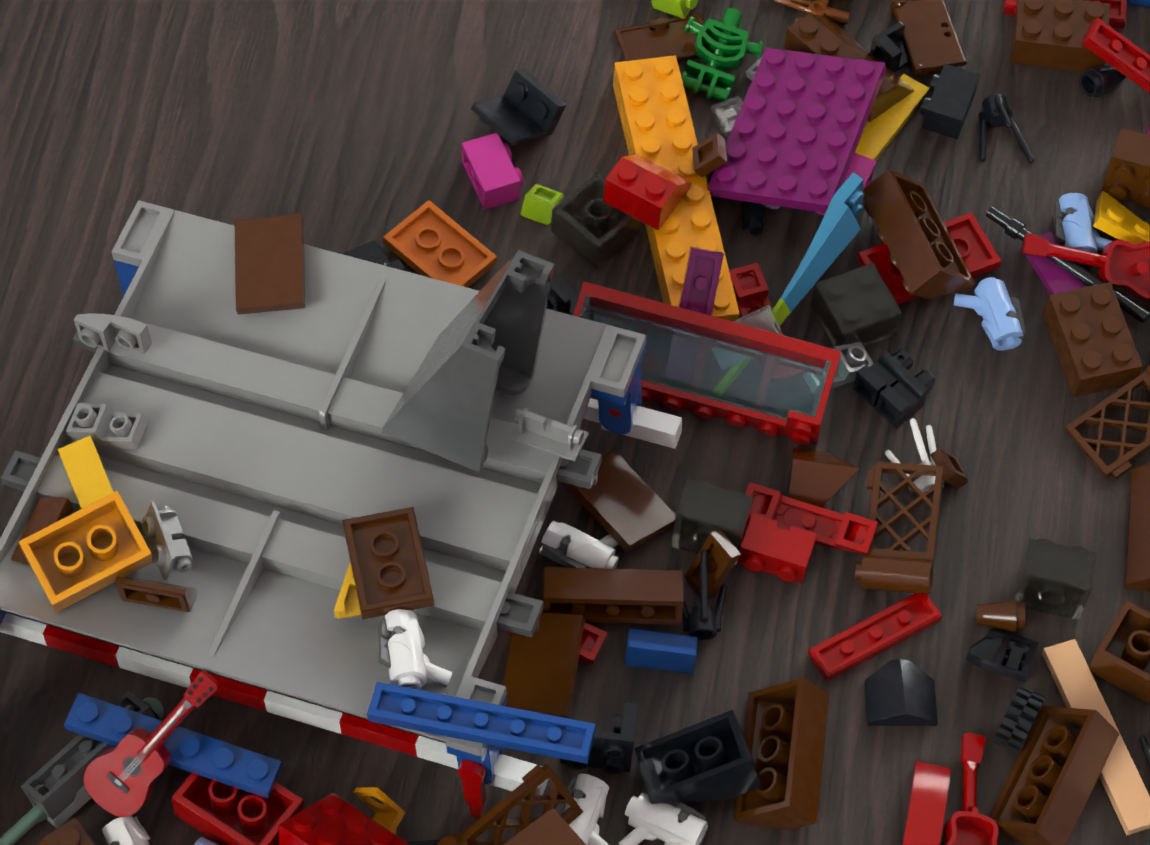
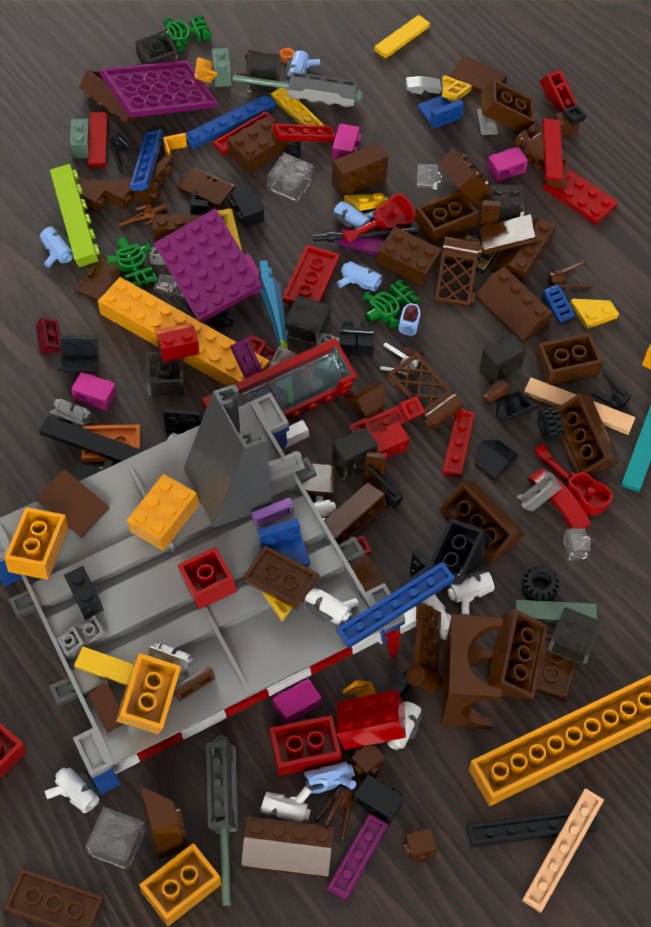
camera: 45 degrees left, 0 degrees up
blue plate [64,692,282,799] -> none
light grey slope [74,313,152,354] -> none
red piece [83,670,220,817] -> none
lime slope [521,184,564,225] -> none
blue panel [624,628,698,674] -> none
reddish brown plate [692,133,727,177] -> none
reddish brown slope [863,169,975,300] -> none
black plant [978,94,1034,163] -> none
none -> light orange brick [4,507,68,580]
none -> dark red slope [36,317,61,354]
none -> black tile [39,416,144,463]
none -> light grey hinge [49,399,91,427]
none -> black brick [64,566,104,619]
none -> light orange brick [126,474,200,551]
none -> red brick [177,547,237,610]
none -> medium lavender tile [251,497,294,528]
none -> blue bracket [257,518,311,567]
none -> clear brick [267,153,314,201]
none -> dark pink brick [273,678,322,724]
none -> green piece [363,280,421,328]
none -> light blue rock [398,303,421,336]
none -> light grey hinge [517,472,562,512]

